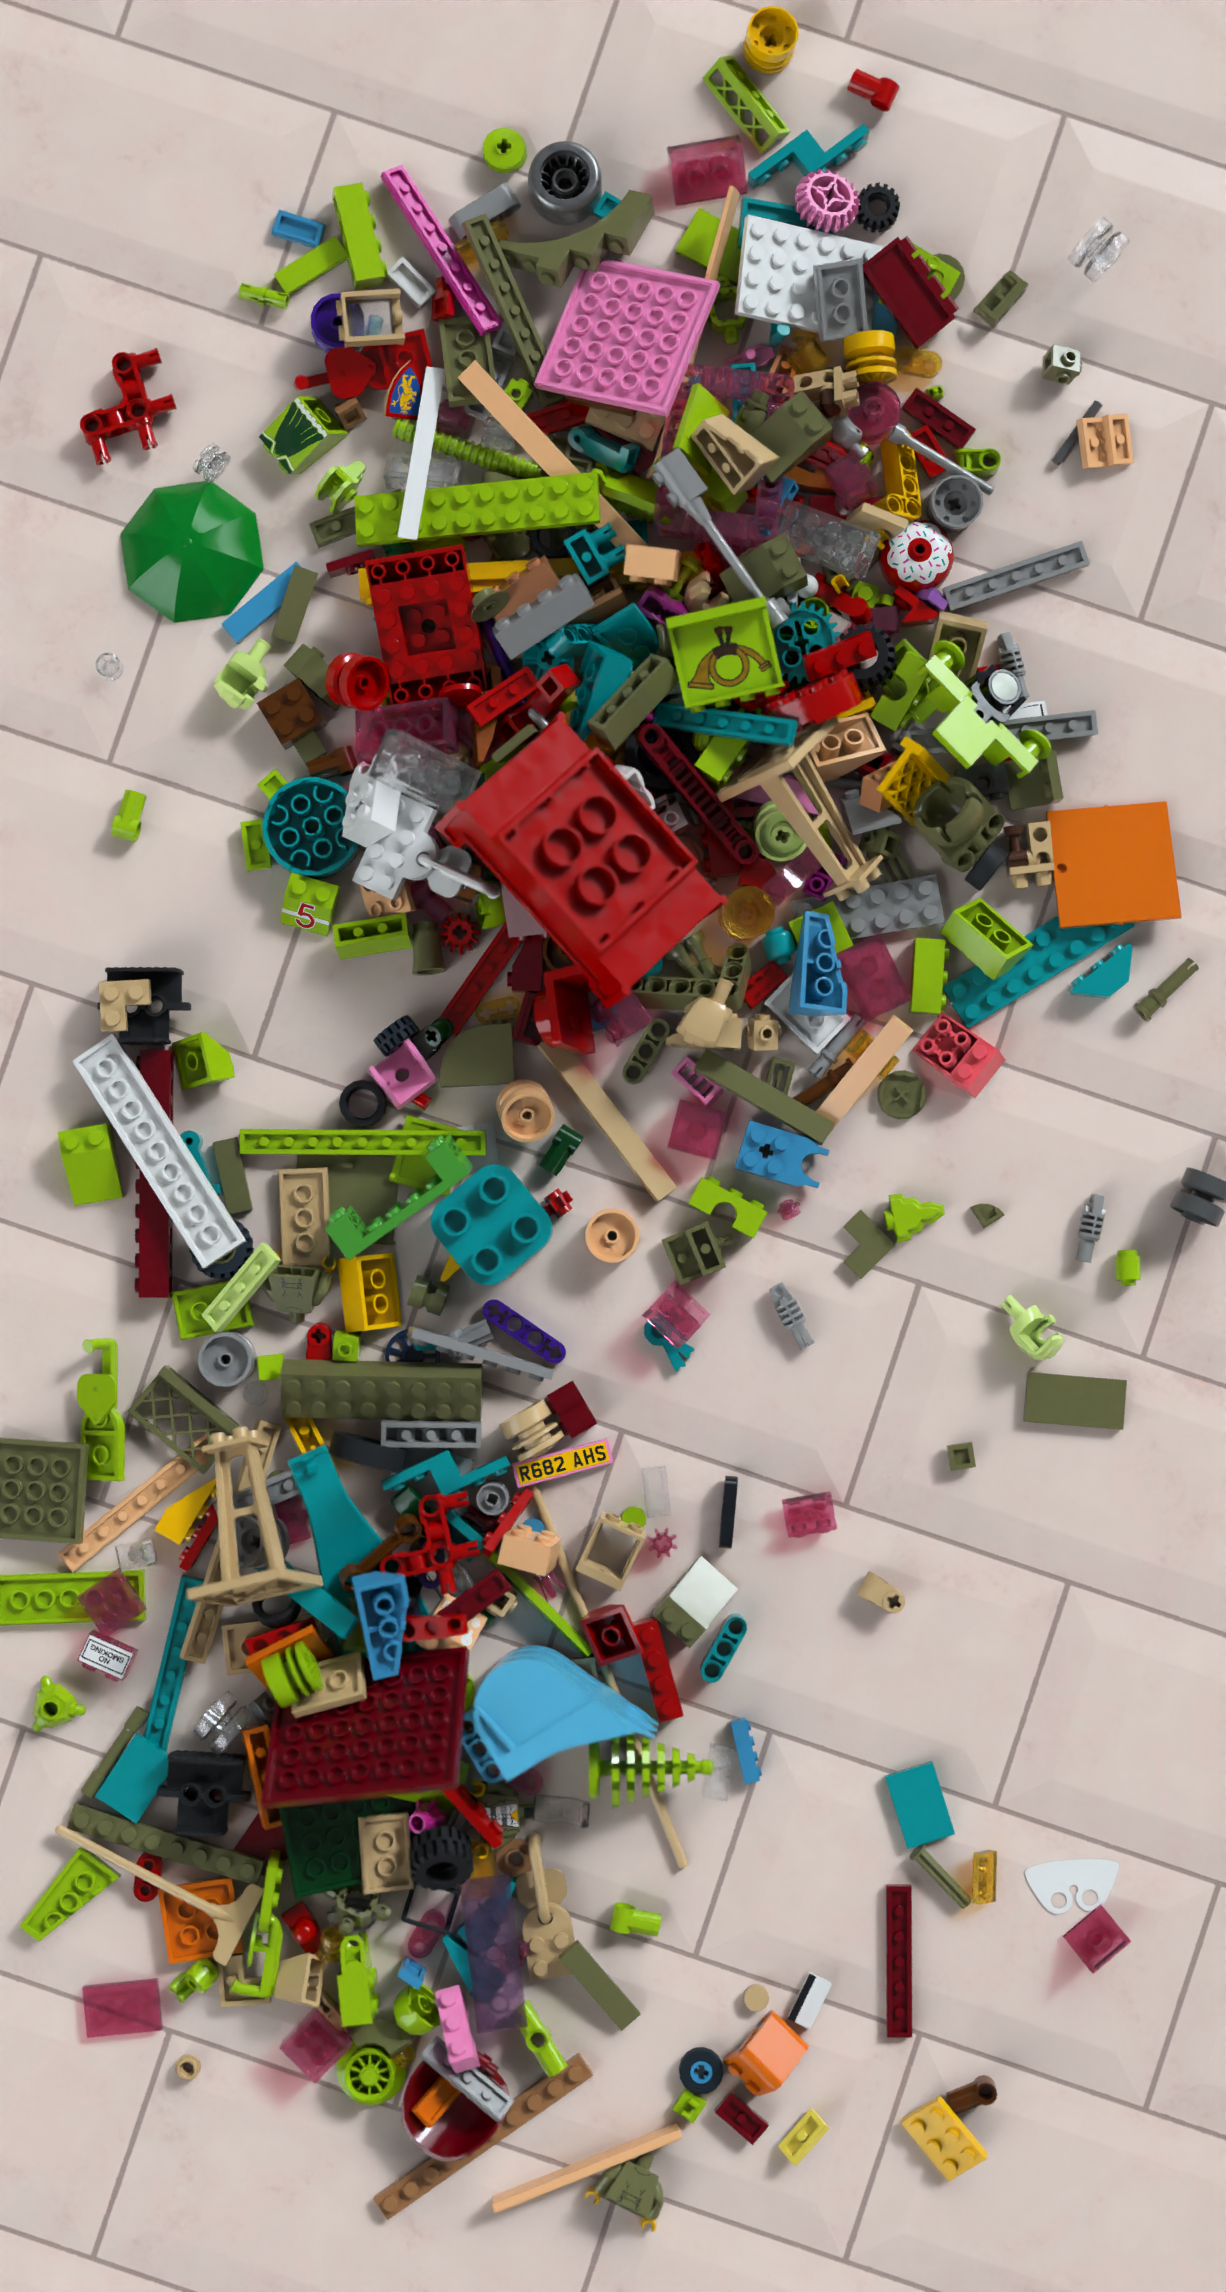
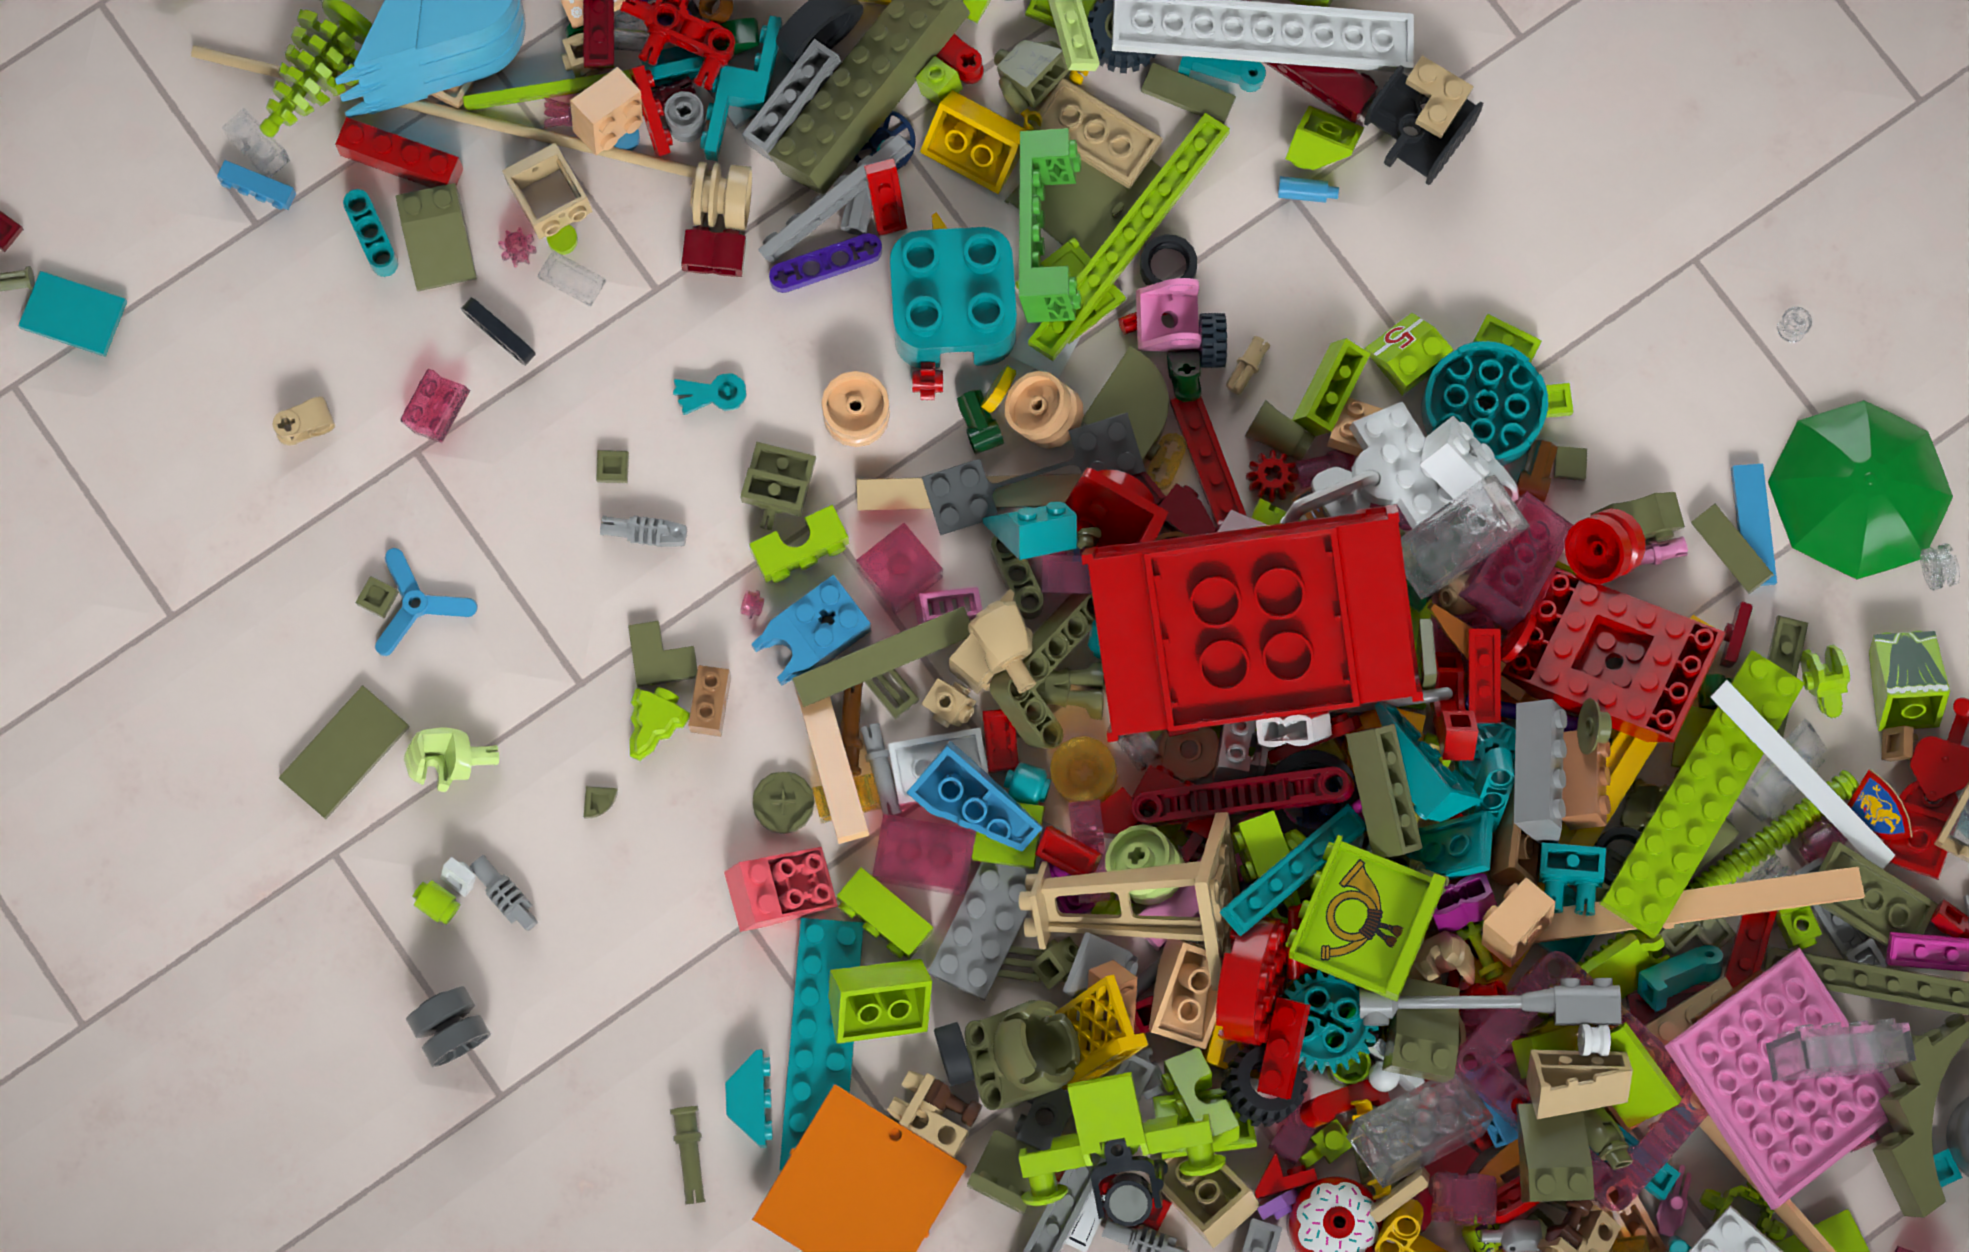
camera: 125 degrees right, 10 degrees down
lime piece [111,790,147,842] -> none
yellowish green piece [213,638,271,710] -> none
reddish brown brick [257,678,327,750] -> none
olive wheel [407,1275,451,1316] -> none
tile [511,1438,614,1488] -> none
red slope [580,1604,644,1667] -> none
clear pink slope [642,1280,710,1349] -> none
tan tile [744,1984,769,2012] -> none
none -> dark azure piece [375,548,478,656]
none -> white plate [440,857,476,897]
none -> olive tile [596,450,629,483]
none -> medium nougat brick [688,665,731,737]
none -> red plate [864,158,908,236]
none -> dark grey hinge [922,412,1146,535]
none -> yellow tile [980,365,1017,413]
none -> teal slope [983,502,1077,560]
none -> red tile [1035,826,1103,876]
none -> olive arm [1077,527,1102,549]
none -> tan axle [1226,336,1270,395]
none -> dark azure cylinder [1278,176,1339,203]
none -> white wheel [1578,1024,1611,1056]
none -> bright pink pin [1639,536,1688,566]
none -> clear brick [1766,1018,1916,1082]

